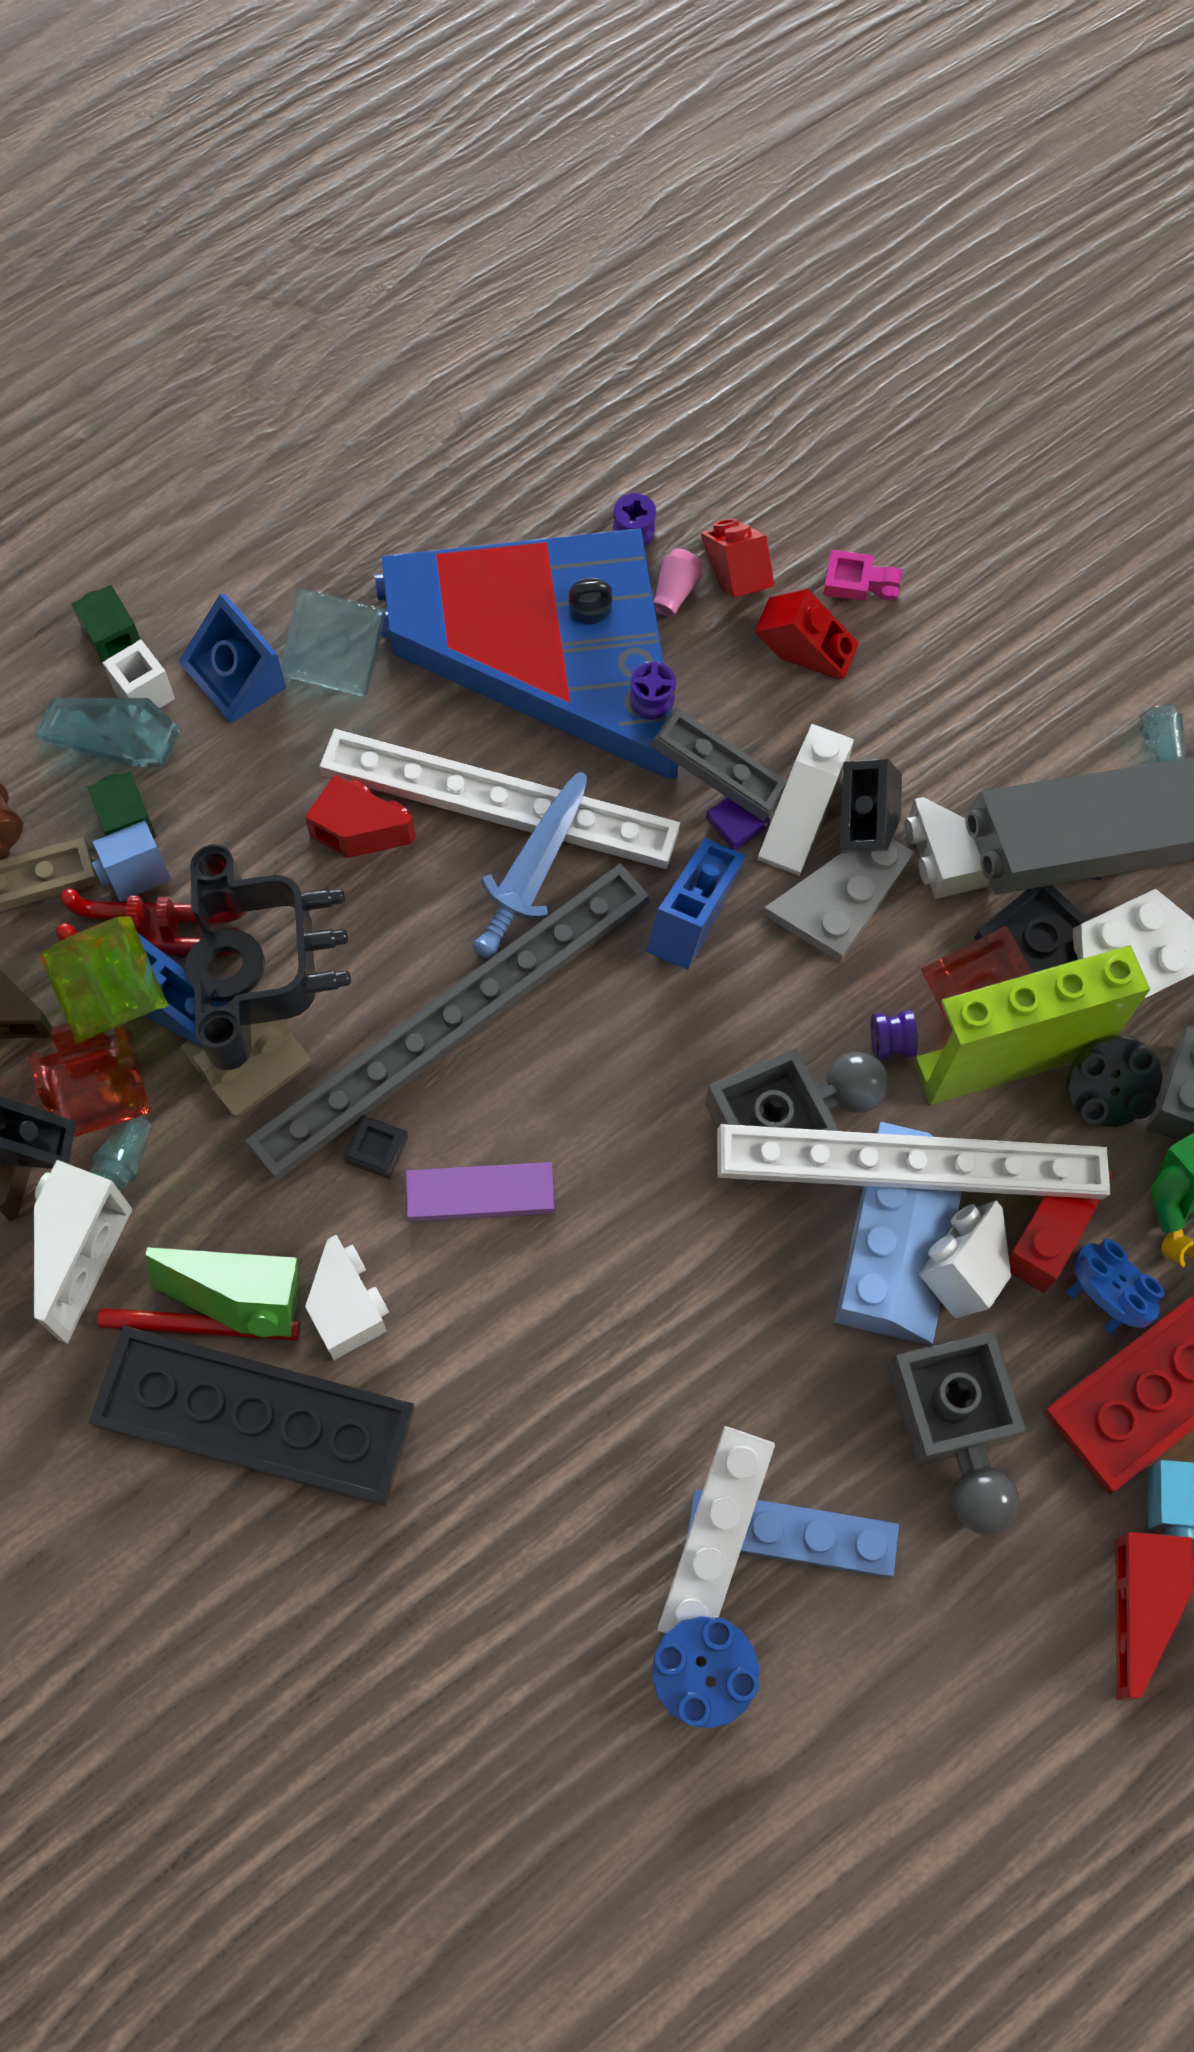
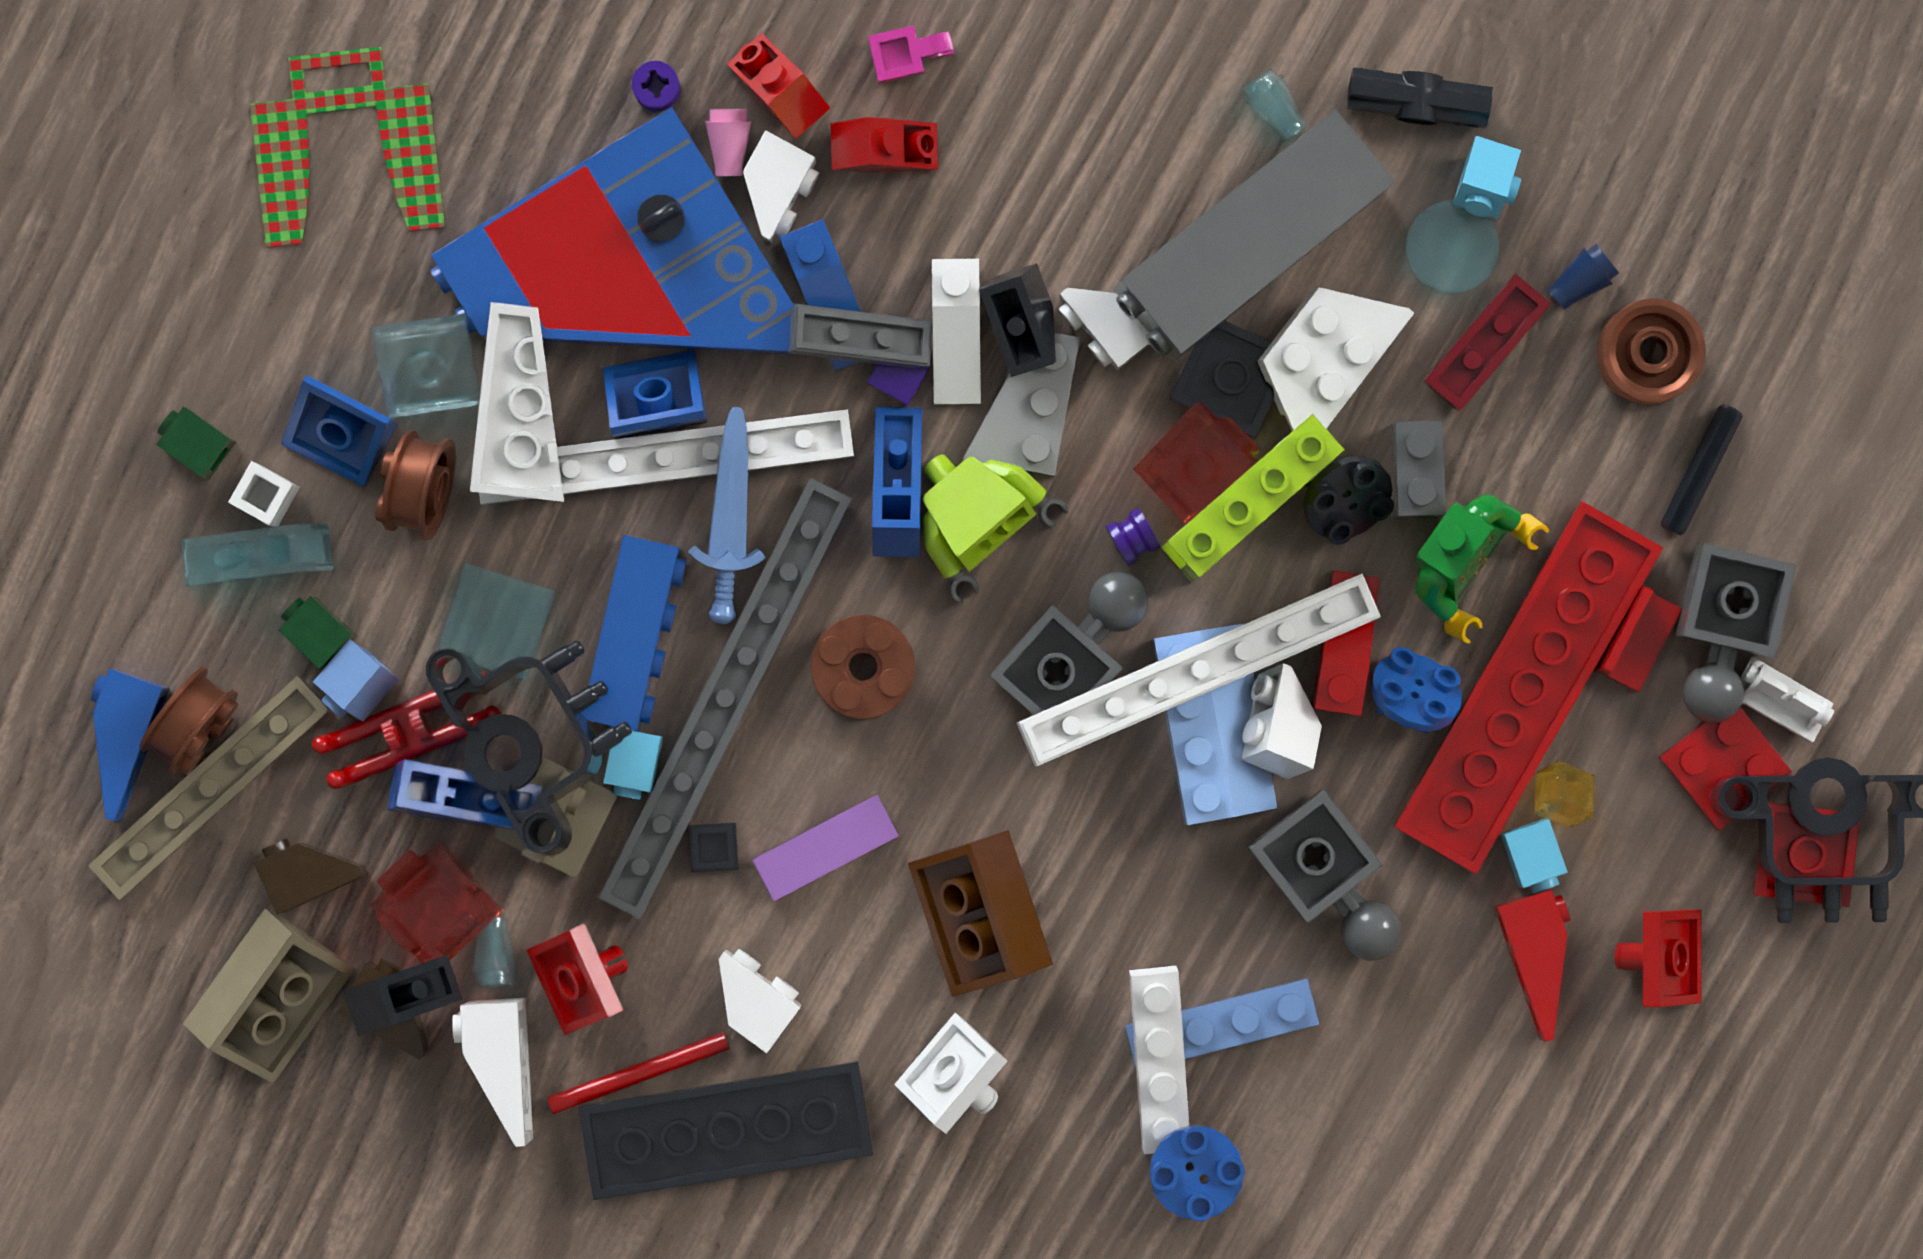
camera: 20 degrees left, 20 degrees up
clear neon green slope [38,916,168,1043] -> none
slope [146,1247,301,1337] -> none
red slope [305,774,416,858] -> none
dark purple wheel [630,661,676,720] -> none
none -> piece [250,47,445,248]
none -> copper wheel [375,430,456,540]
none -> clear light blue tile [438,563,556,681]
none -> white wing [470,302,564,502]
none -> red tile [526,924,628,1035]
none -> blue brick [582,535,687,732]
none -> blue slope [603,350,708,439]
none -> medium azure brick [604,731,663,800]
none -> white slope [743,130,819,244]
none -> blue slope [780,219,861,372]
none -> copper wheel [811,615,915,719]
none -> white tile [894,1013,1007,1134]
none -> reddish brown slope [908,830,1053,997]
none -> lime torso [922,454,1068,603]

